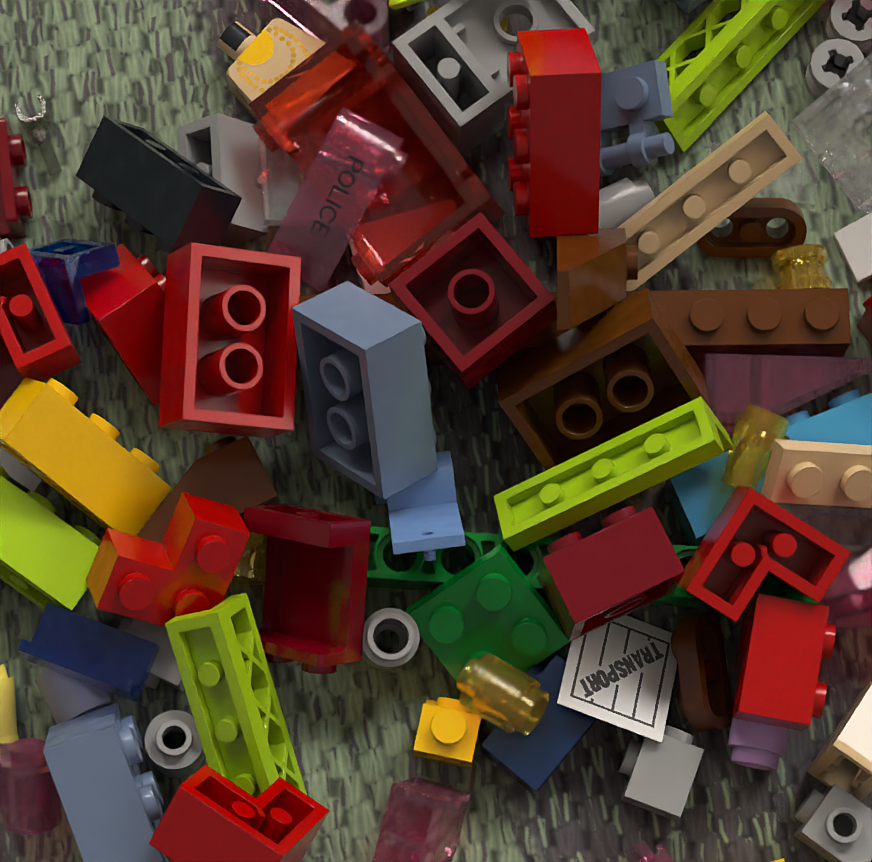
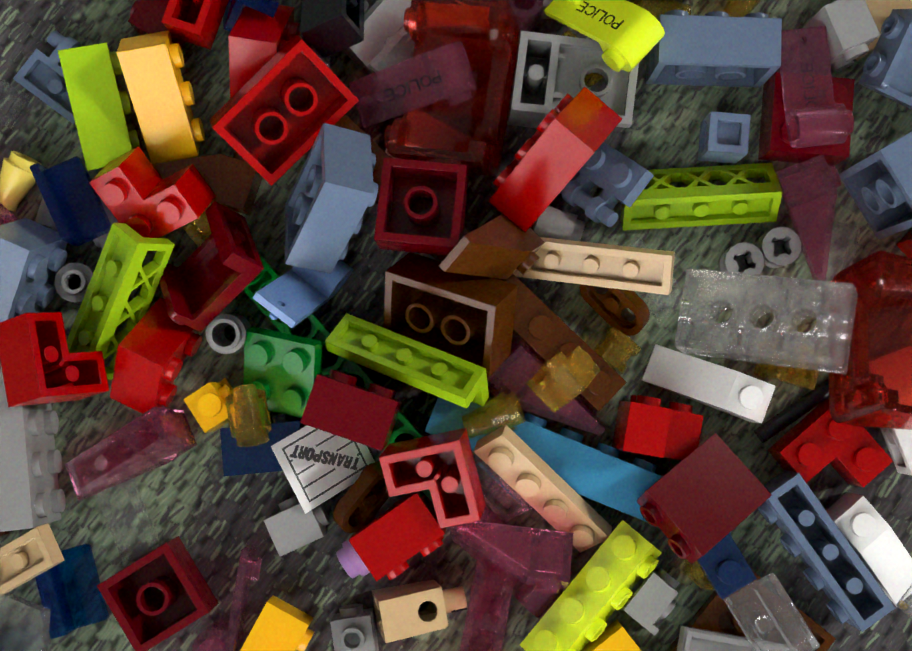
camera: 45 degrees right, 10 degrees up
none -> red brick [110,298,203,418]
none -> clear yellow brick [526,346,601,413]

